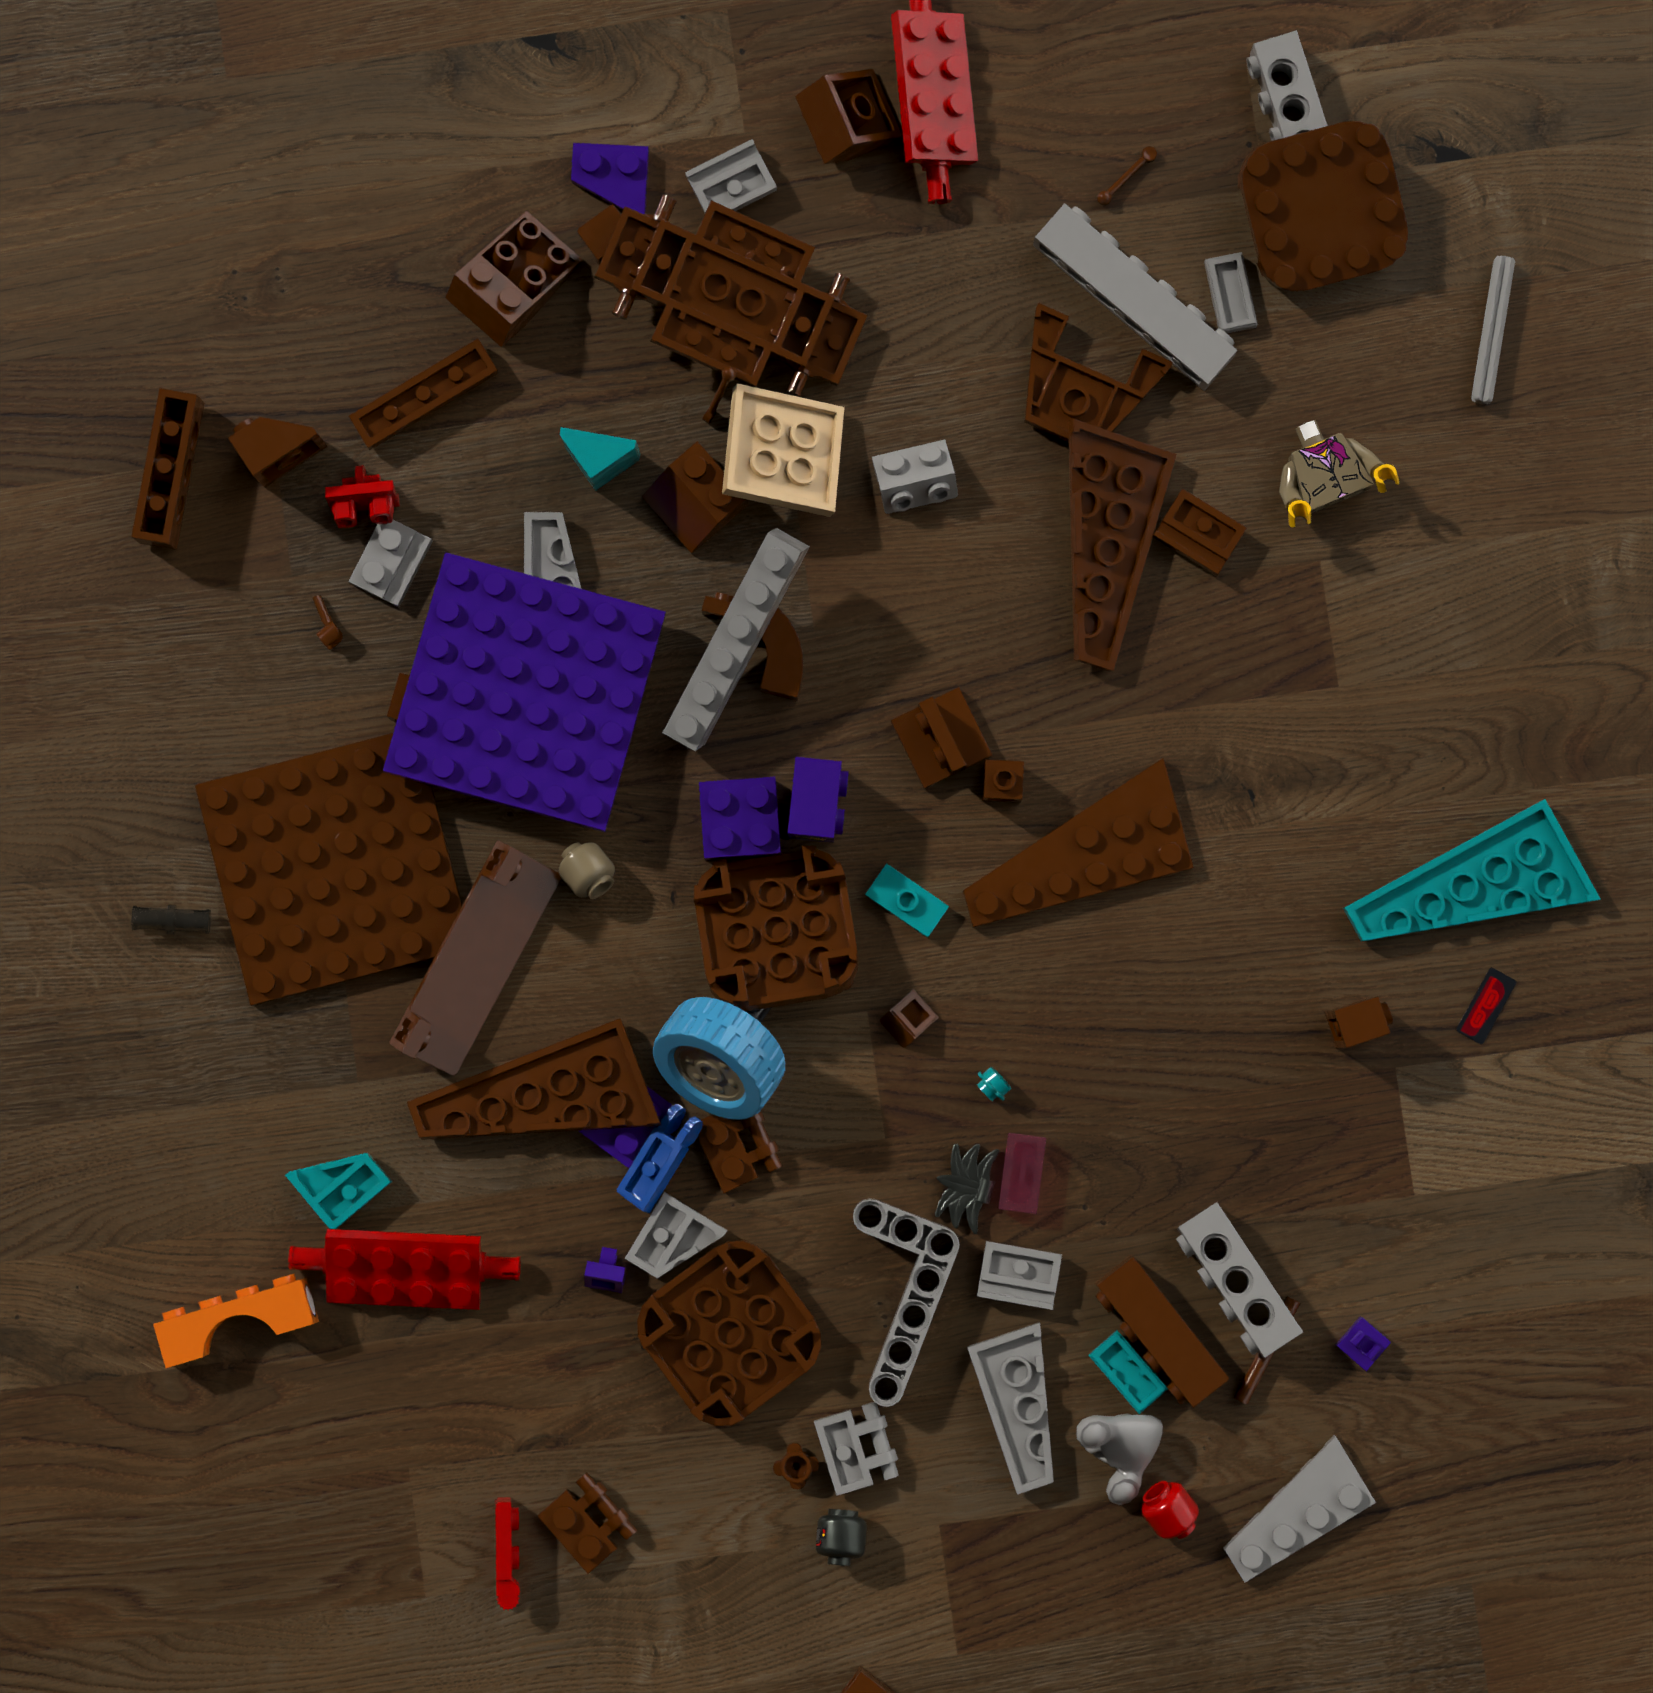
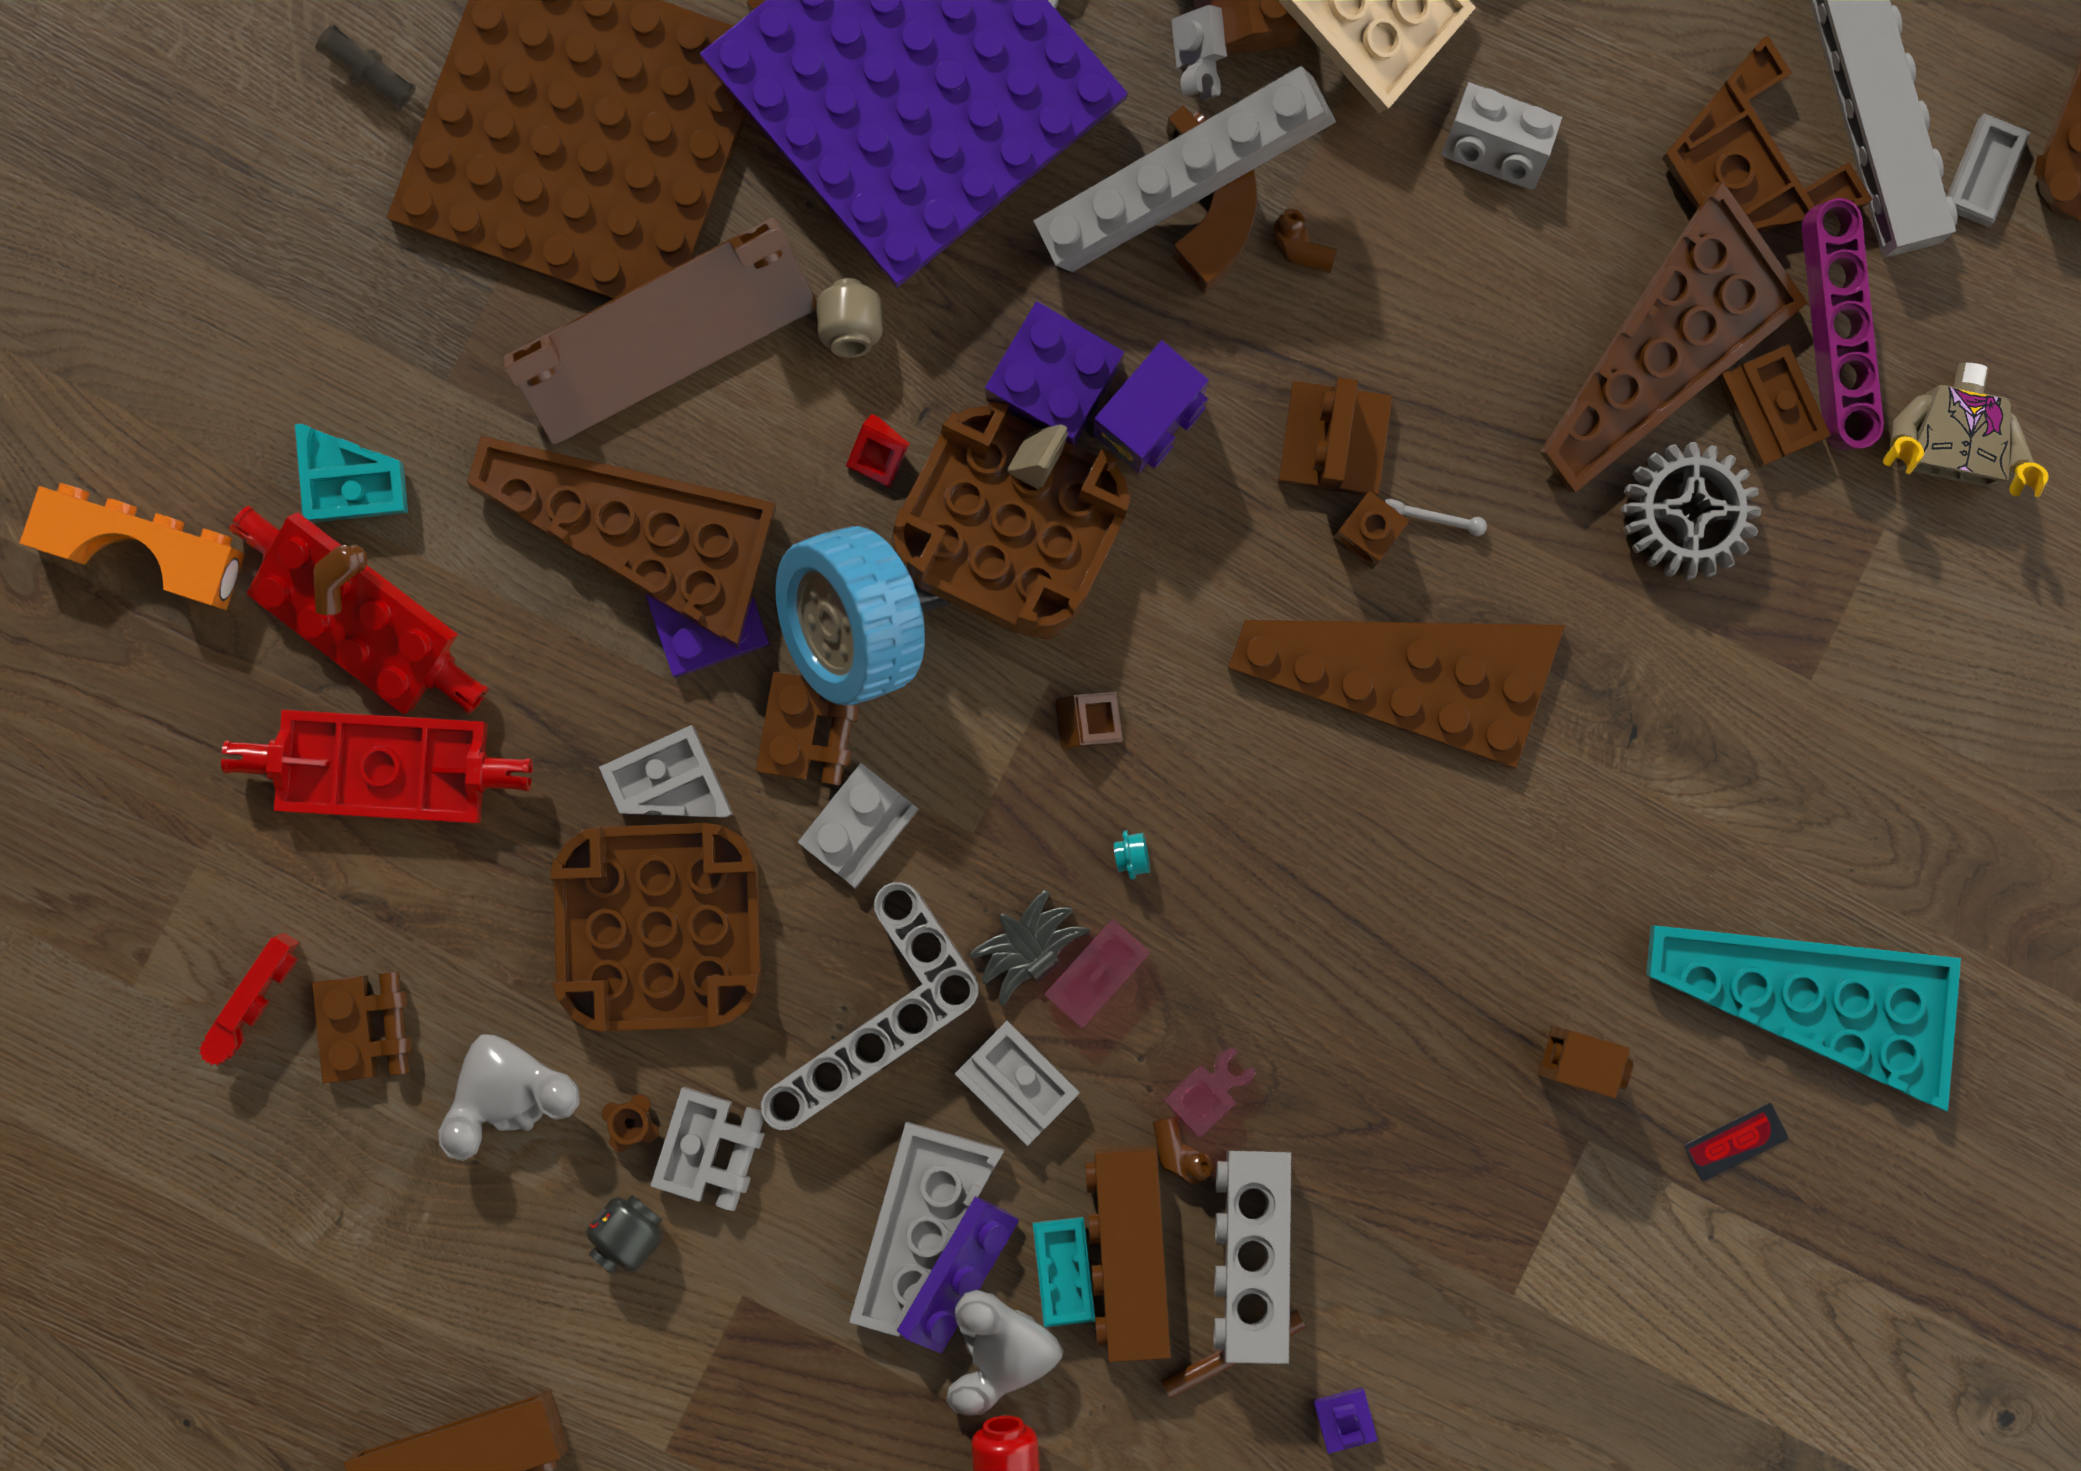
camera: 35 degrees right, 0 degrees up
dark purple tile [584,1247,625,1293] -> none
blue hinge [616,1104,704,1213] -> none
teal plate [865,863,949,938] -> none
none -> red plate [221,710,533,824]
none -> reddish brown arm [313,545,368,615]
none -> light grey head [439,1034,580,1161]
none -> light grey plate [798,763,919,888]
none -> red slope [845,414,910,488]
none -> dark purple plate [896,1196,1019,1354]
none -> dark tan slope [1008,424,1068,489]
none -> reddish brown arm [1153,1117,1214,1184]
none -> clear pink plate [1162,1047,1256,1138]
none -> light grey plate [1171,5,1227,101]
none -> reddish brown arm [1274,209,1337,273]
none -> light grey hinge [1385,499,1487,536]
none -> light grey gear [1621,442,1761,580]
none -> magenta beam [1802,198,1884,450]

